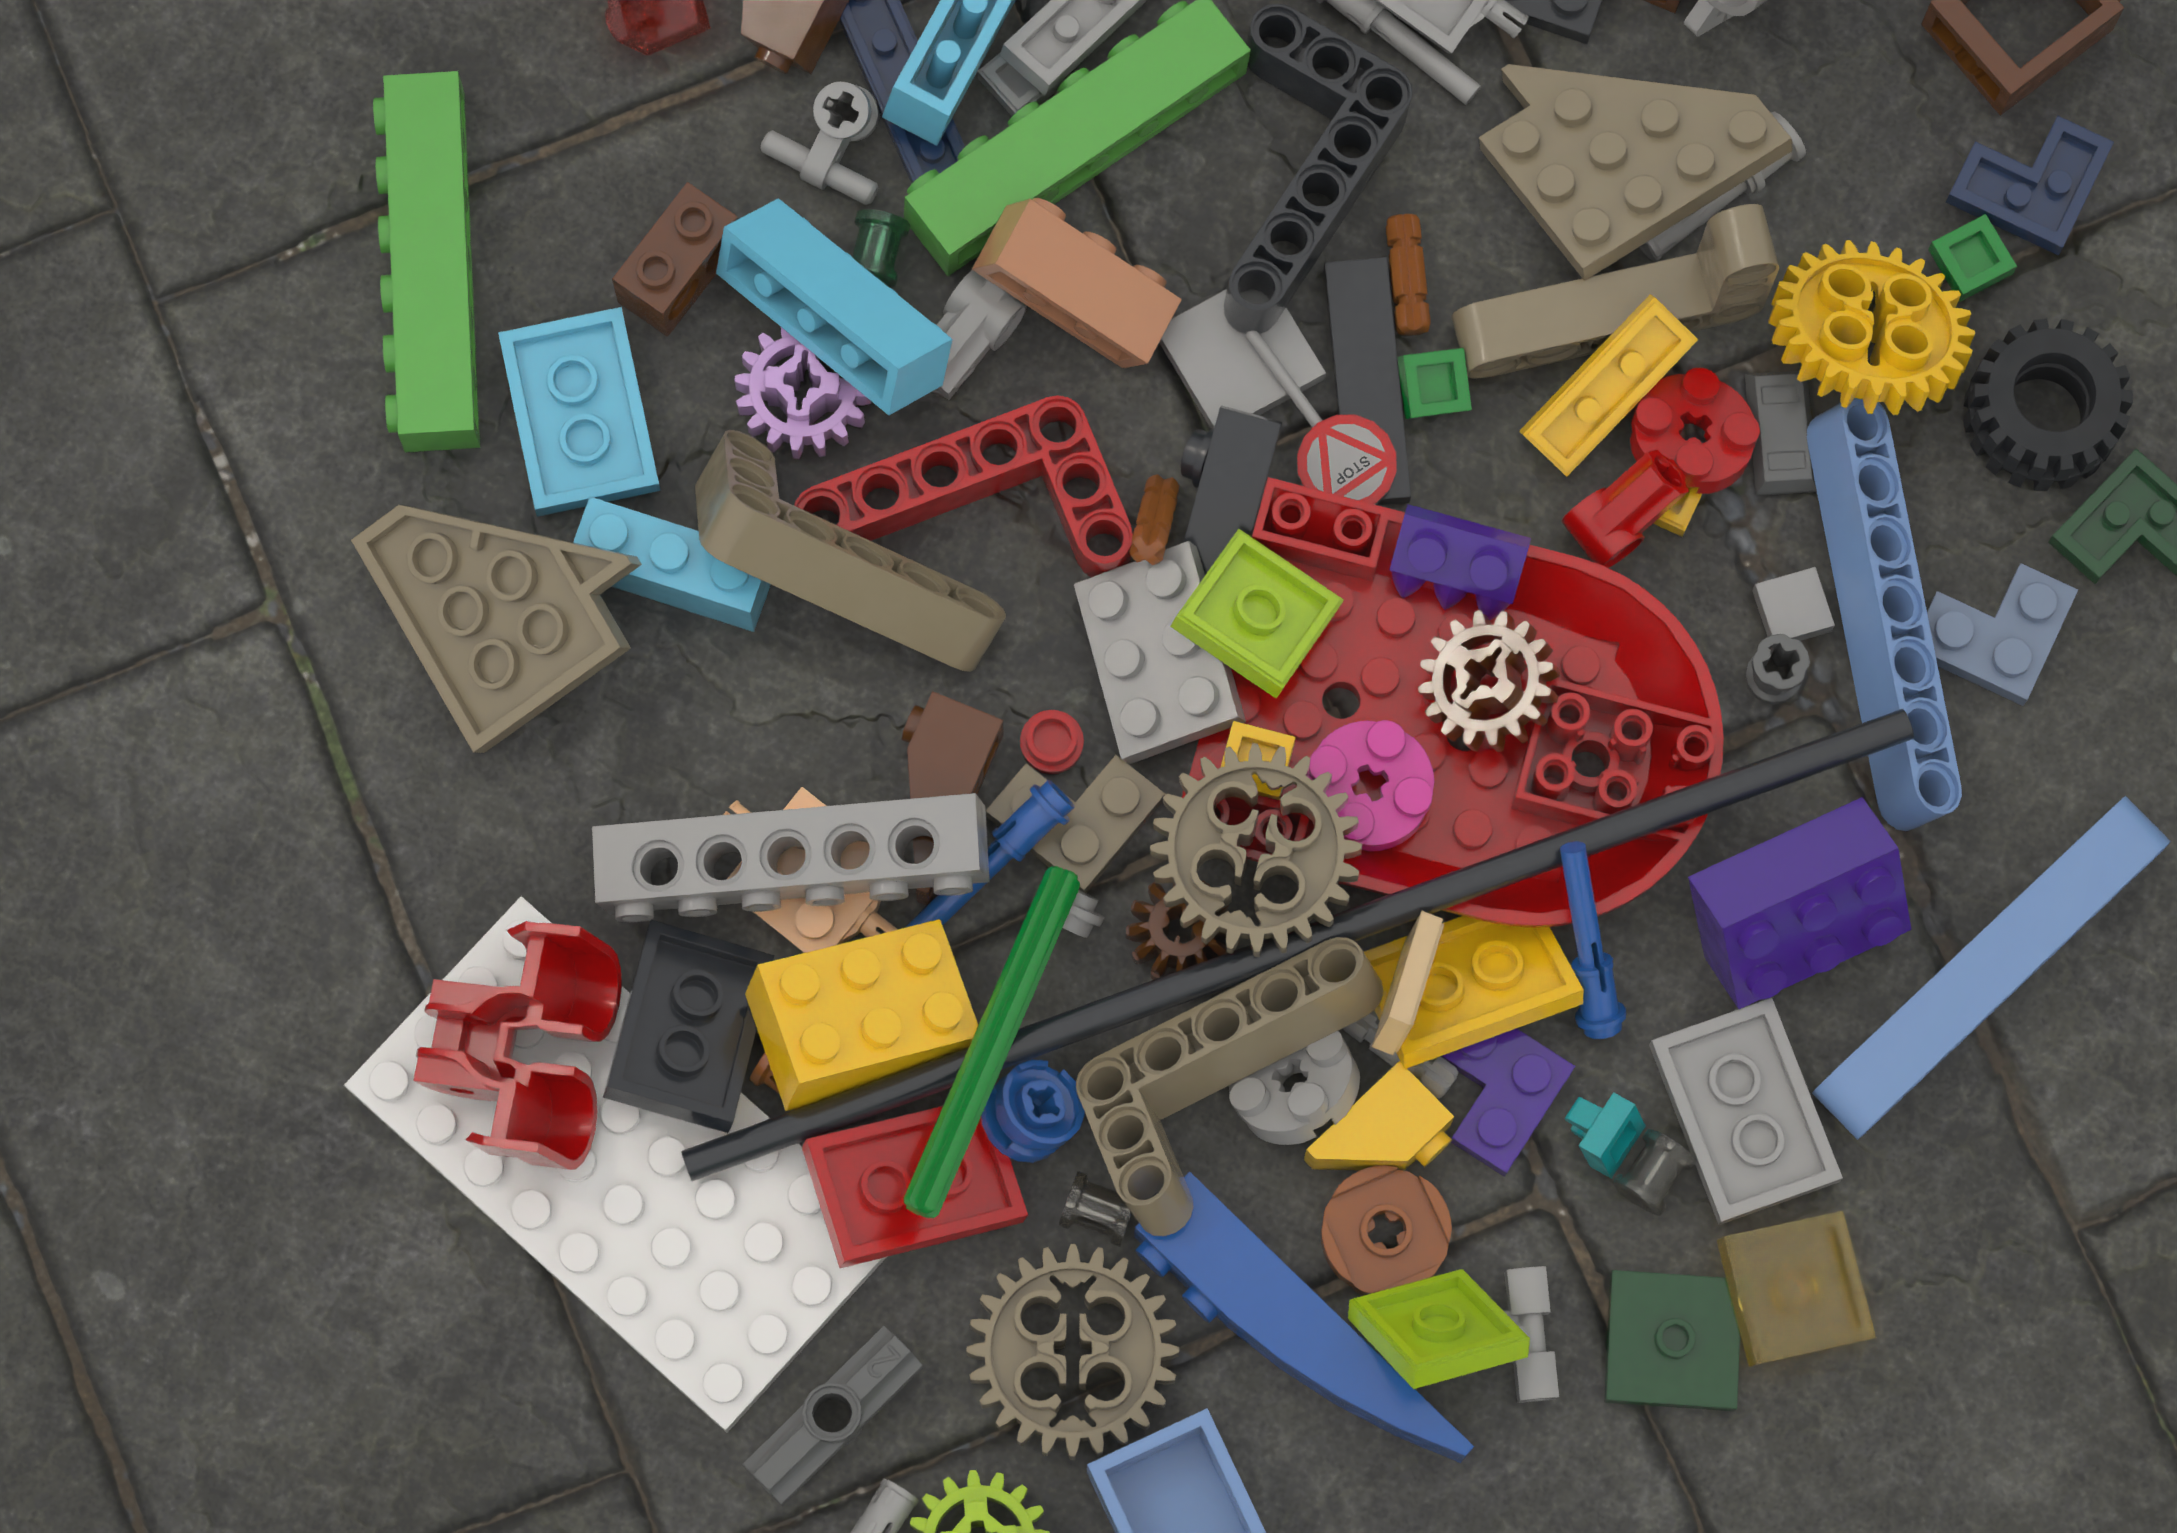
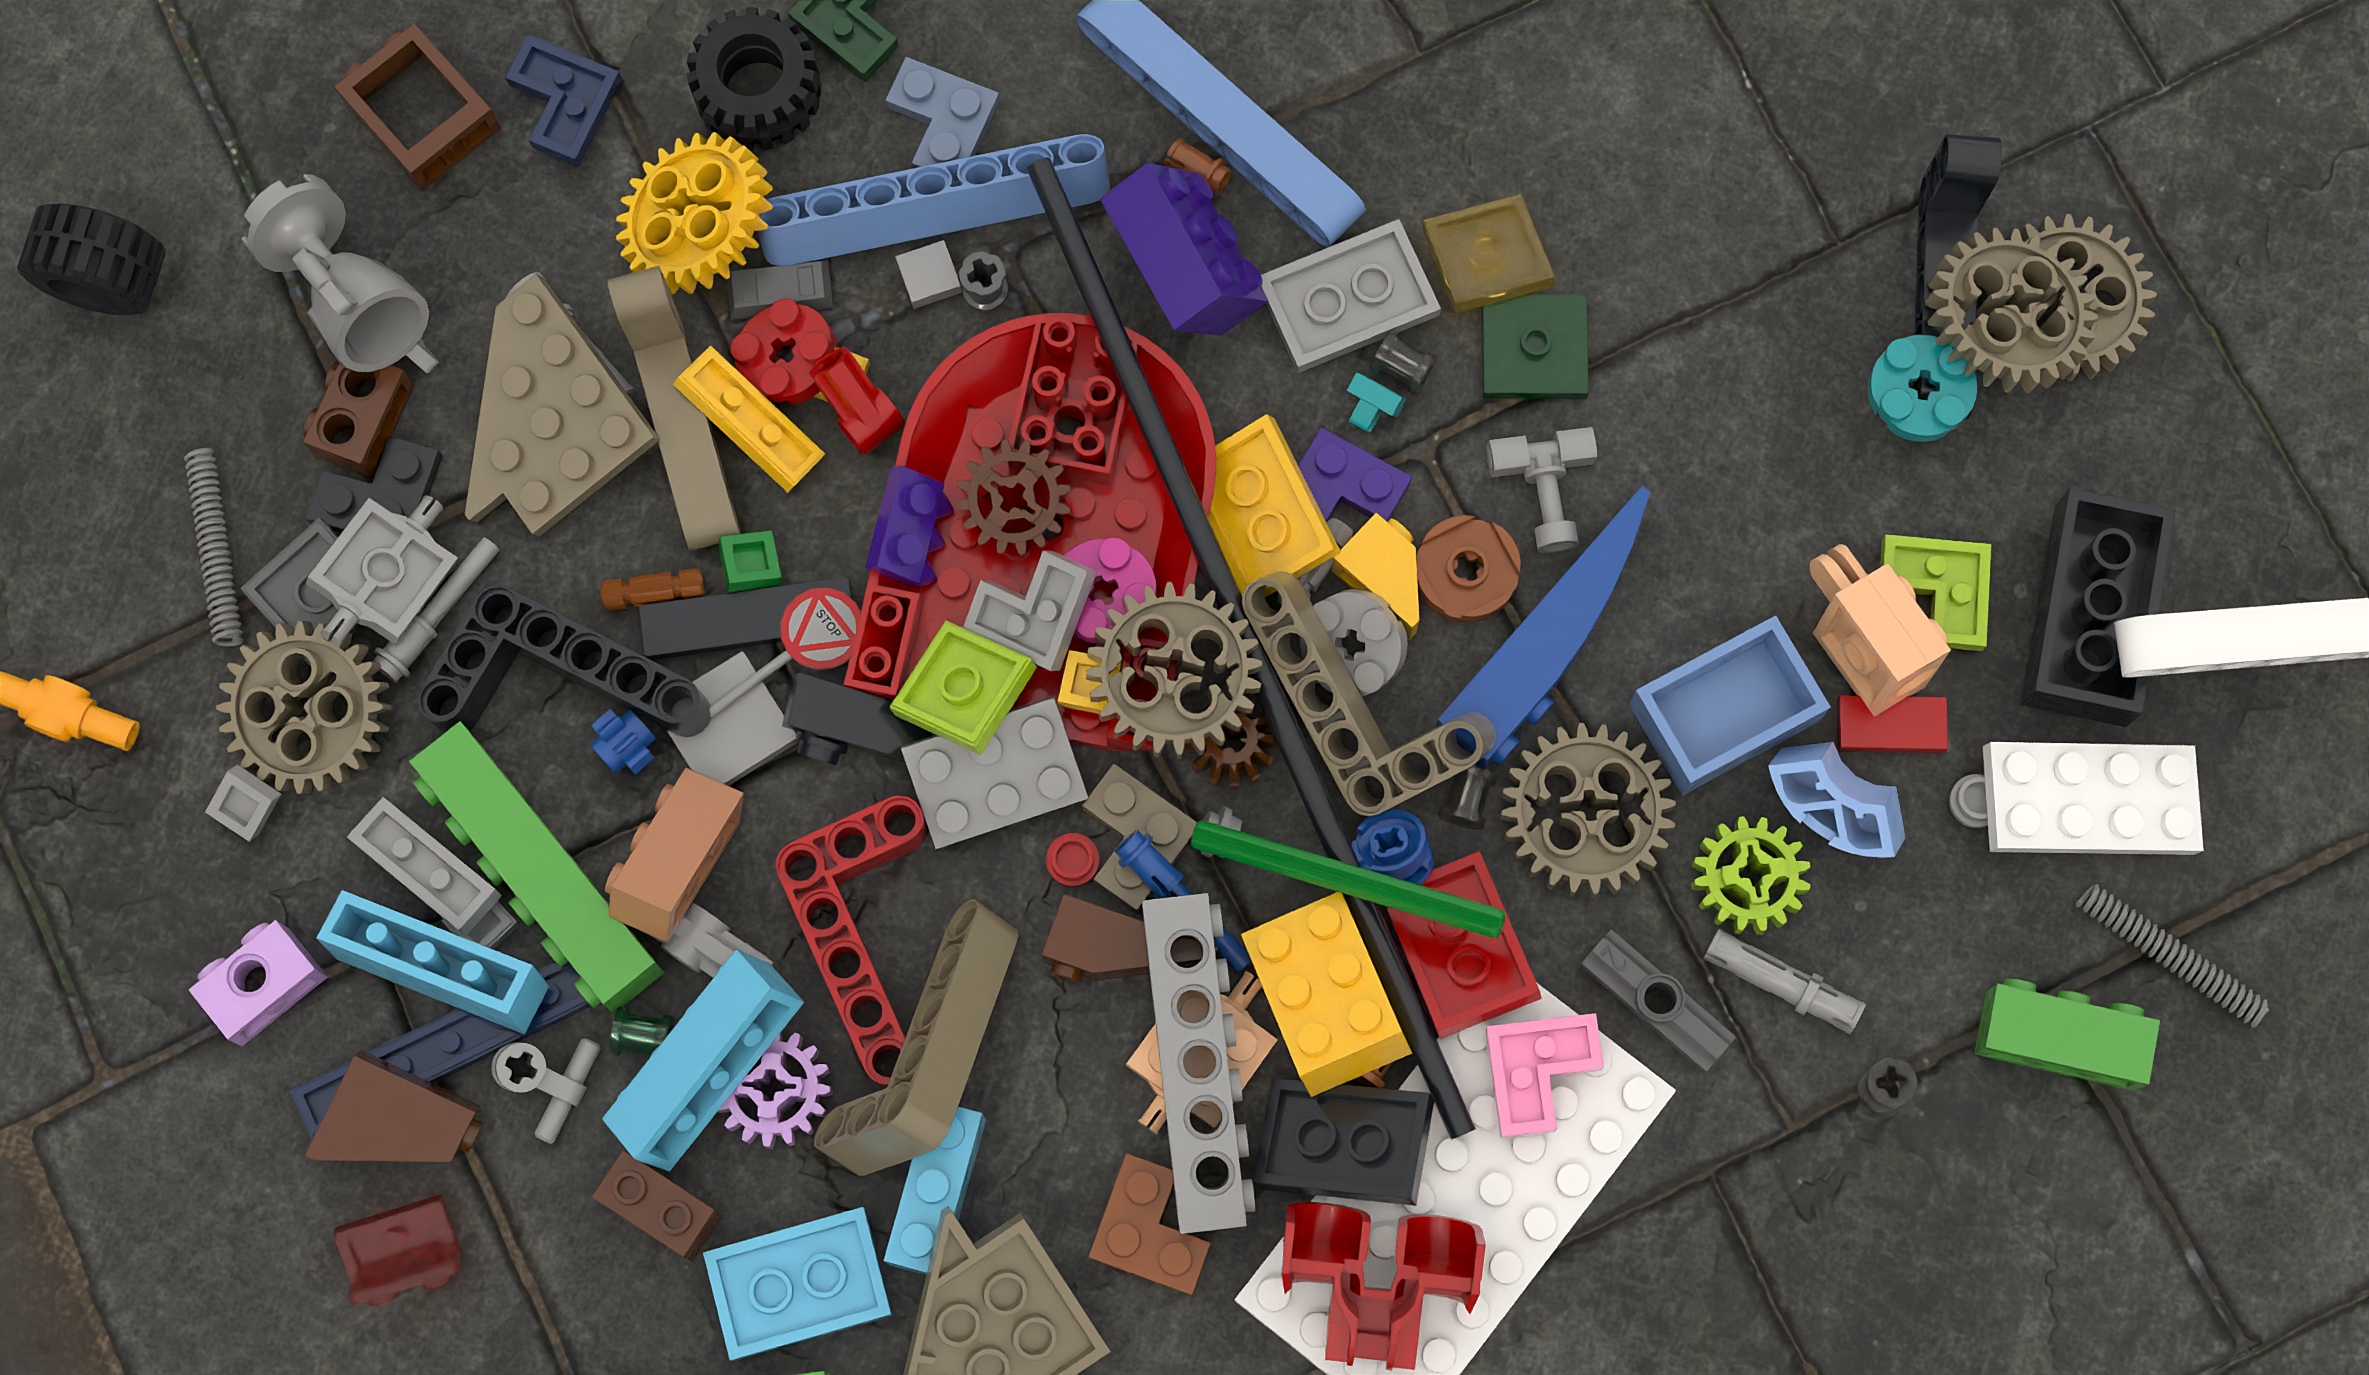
camera: 90 degrees left, 0 degrees up
dark orange axle [1130,474,1180,565] -> none
lime plate [1348,1269,1530,1389] -> none
tan tile [1372,911,1444,1055] -> none
blue pin [1560,841,1627,1039] -> none
green plate [1928,214,2017,302] -> none
none -> blue gear [589,709,656,775]
none -> light grey plate [963,551,1097,671]
none -> dark orange plate [1088,1153,1211,1296]
none -> dark orange pin [1163,138,1232,196]
none -> bright pink plate [1485,1013,1604,1138]

